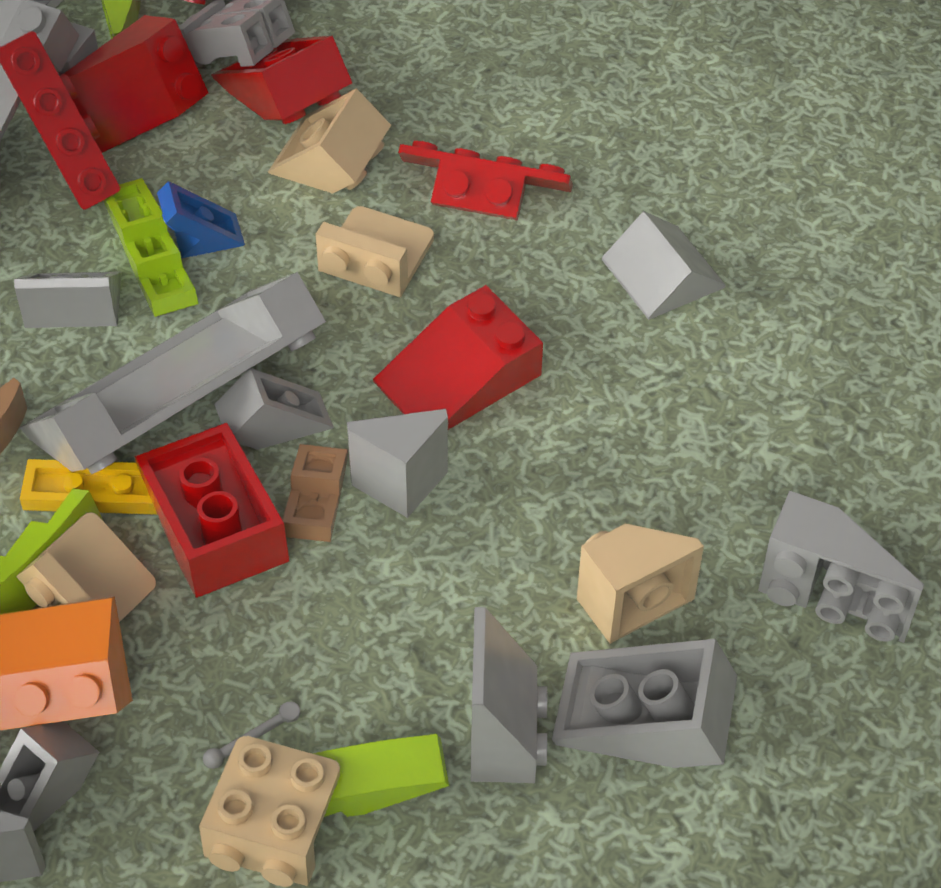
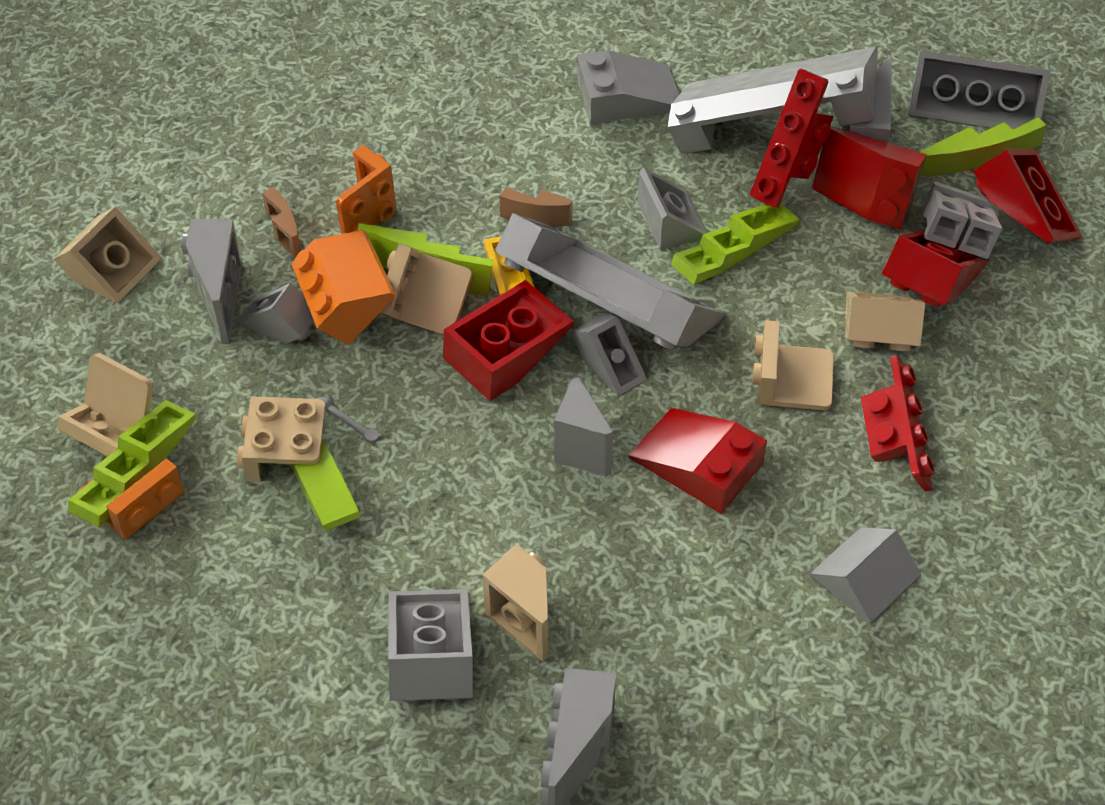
camera: 75 degrees right, 0 degrees up
blue slope [157,181,245,259] -> none
medium nougat slope [282,444,348,542] -> none
light grey slope [471,607,547,783] -> none

